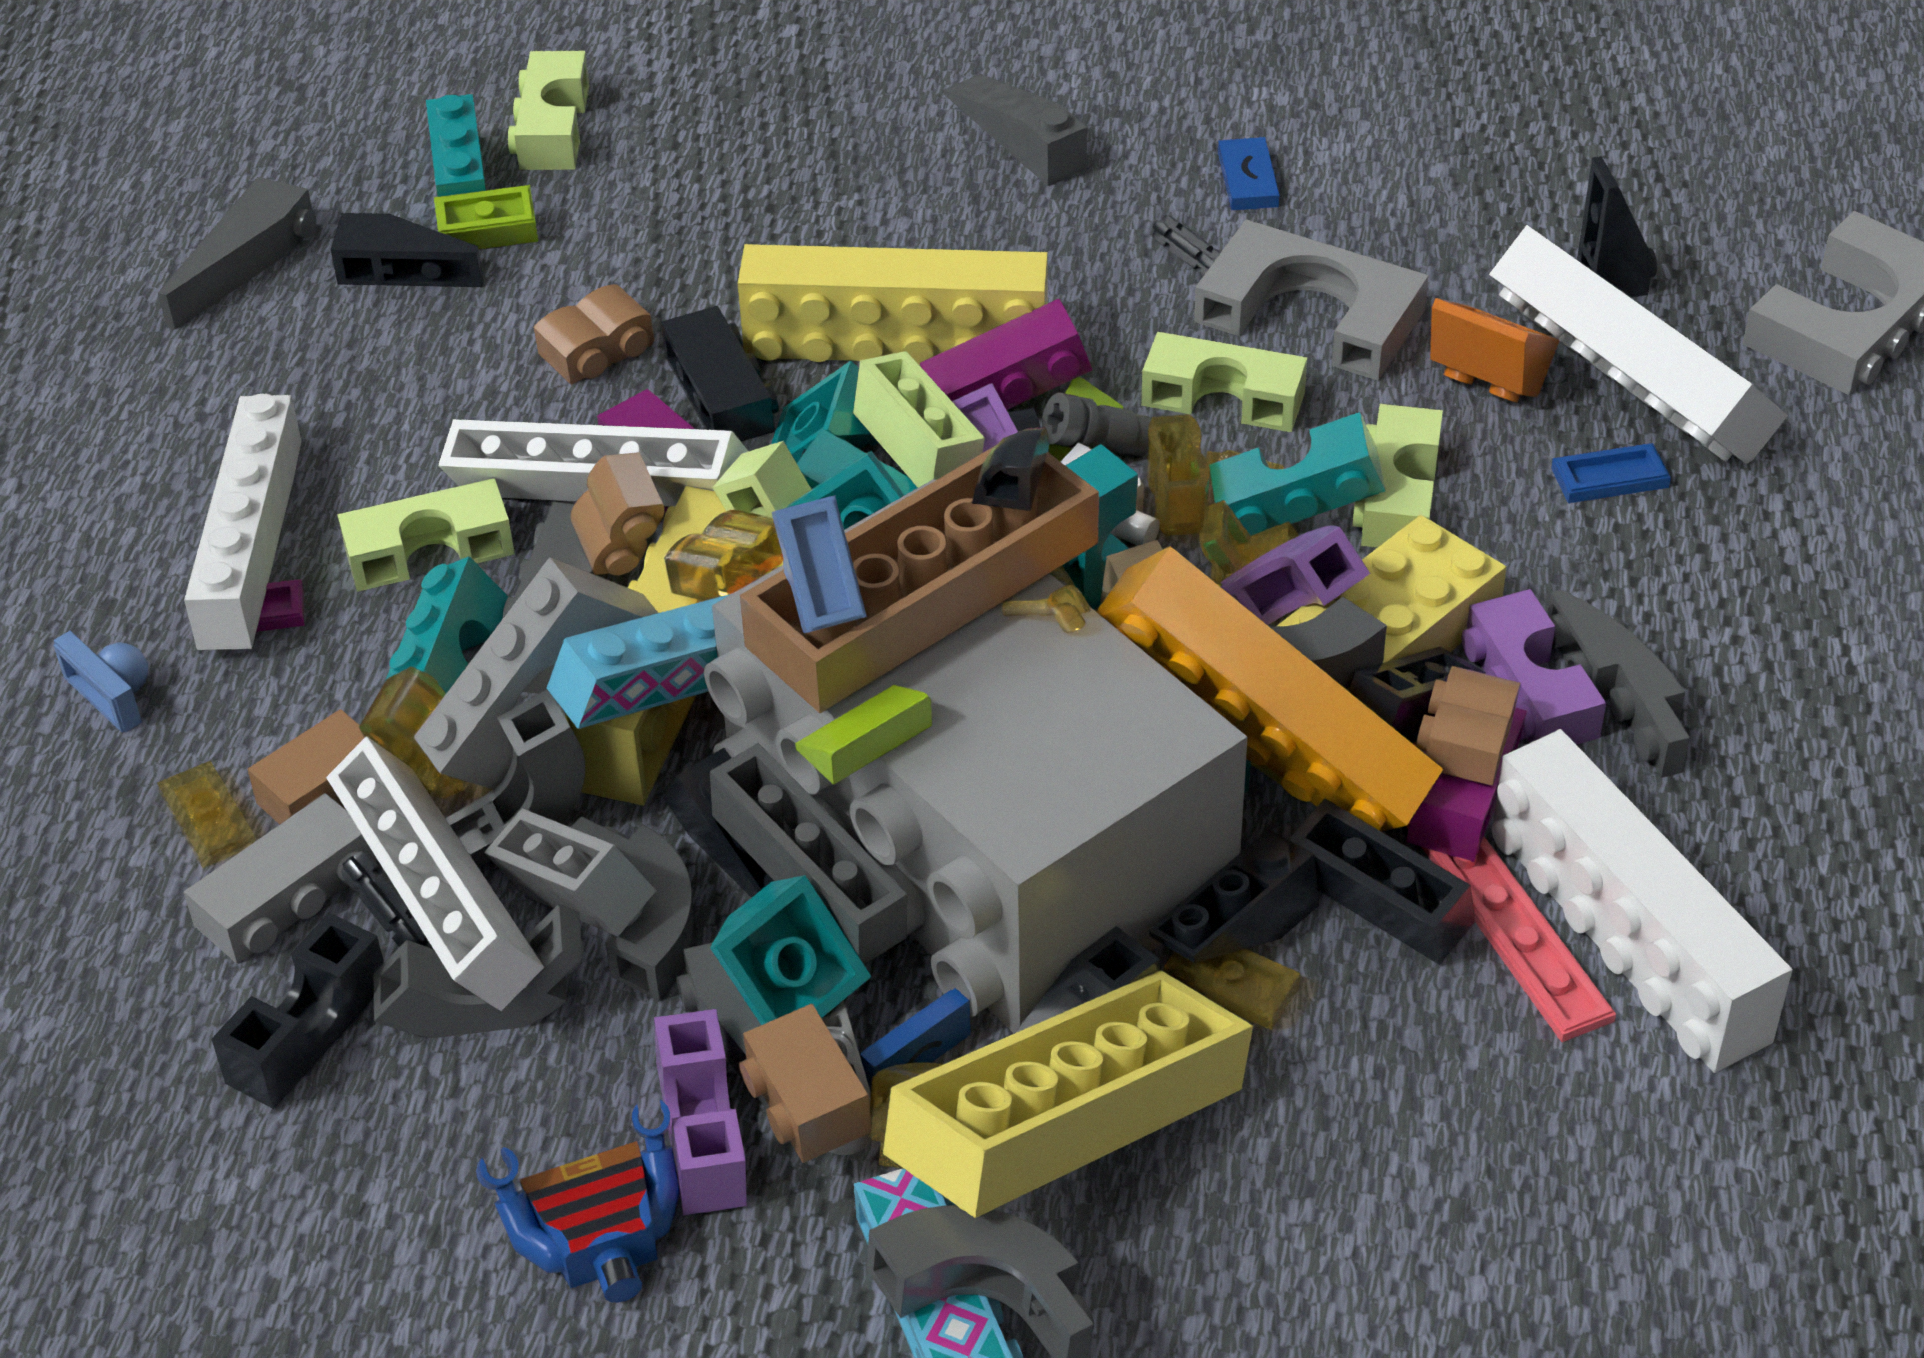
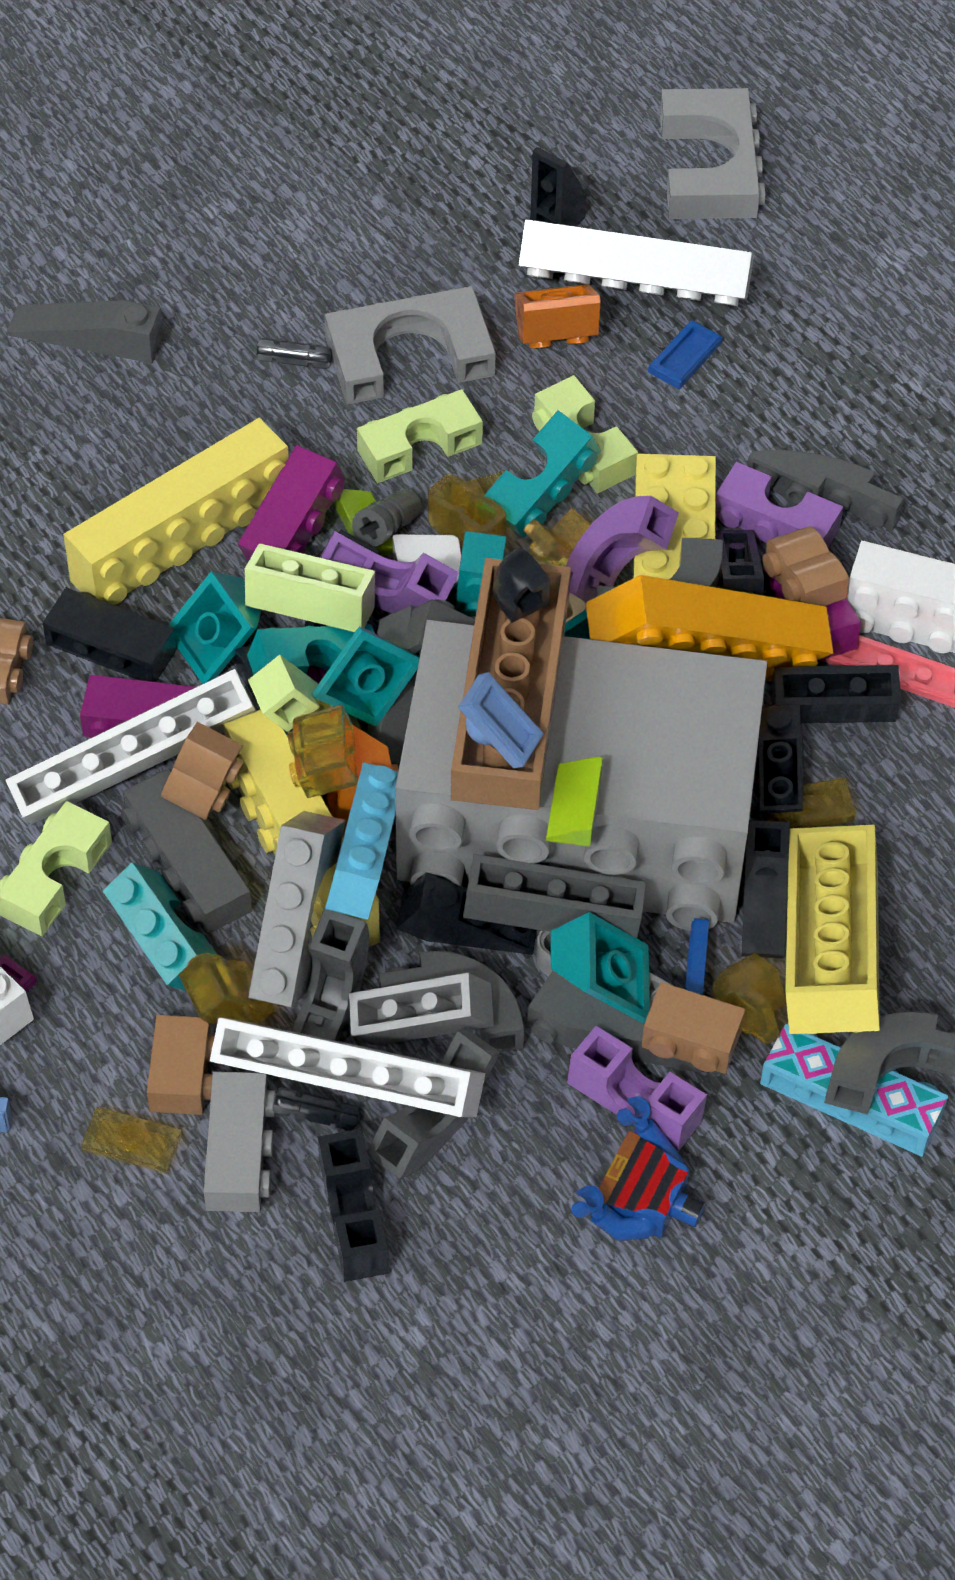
camera: 45 degrees left, 10 degrees up
clear yellow hand [1002,585,1091,633] -> none
blue tile [1218,137,1280,211] -> none

